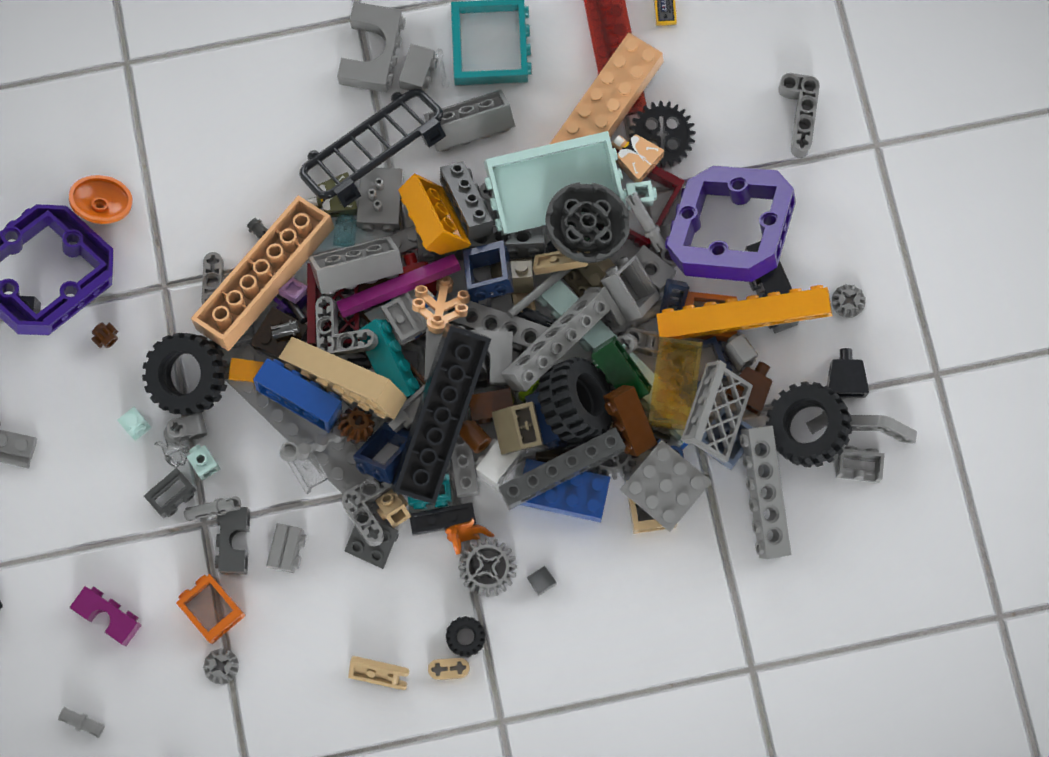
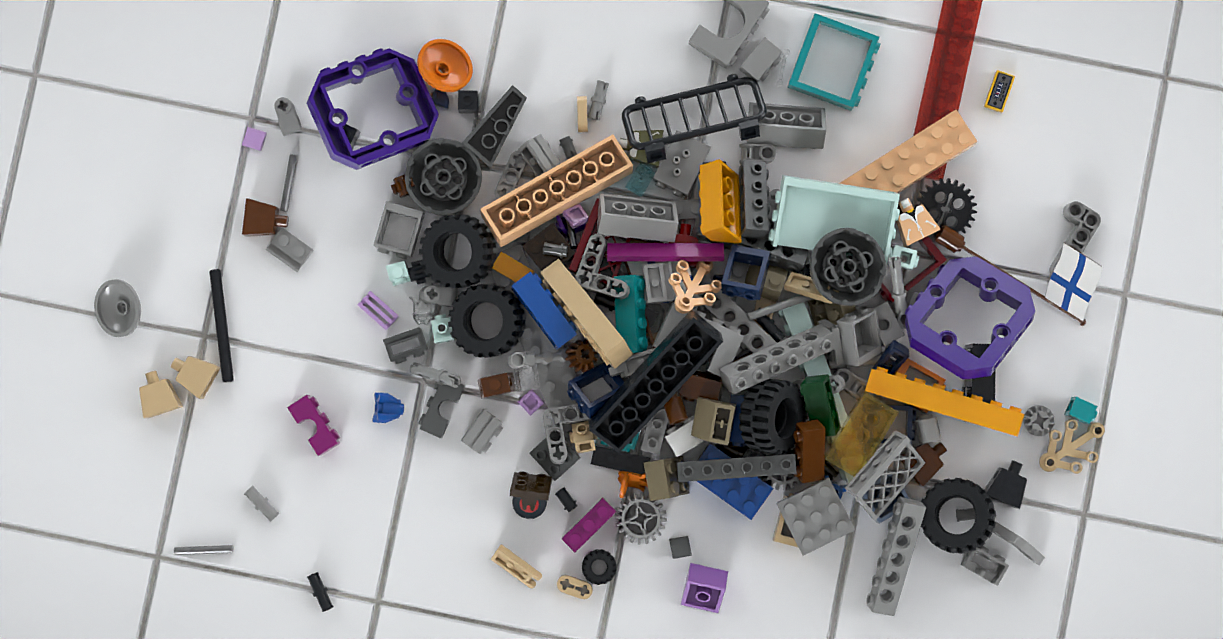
camera: 20 degrees right, 10 degrees up
orange window [176,574,246,644] -> none
light grey gear [203,648,239,684] -> none
none -> lavender tile [357,291,399,331]
none -> blue brick [372,392,404,423]
none -> light grey window [373,201,425,259]
none -> dark grey brick [405,138,482,215]
none -> black gear [407,260,430,285]
none -> dark blue tile [432,89,449,110]
none -> black tyre [448,284,525,358]
none -> black brick [458,90,479,113]
none -> dark grey wedge [462,85,527,169]
none -> reddish brown torso [477,372,517,399]
none -> dark brown plate [510,471,552,519]
none -> light grey brick [518,134,561,177]
none -> lavender tile [518,389,544,416]
none -> black pin [555,487,578,512]
none -> magenta arch [561,497,616,553]
none -> tan beam [577,96,588,132]
none -> light grey pin [588,80,609,121]
none -> dark tan slope [644,455,690,501]
none -> medium lavender slope [681,563,728,613]
none -> light grey piece [739,143,776,164]
none -> flag [934,225,1102,326]
none -> tan plant [1039,419,1105,474]
none -> teal brick [1064,397,1098,424]

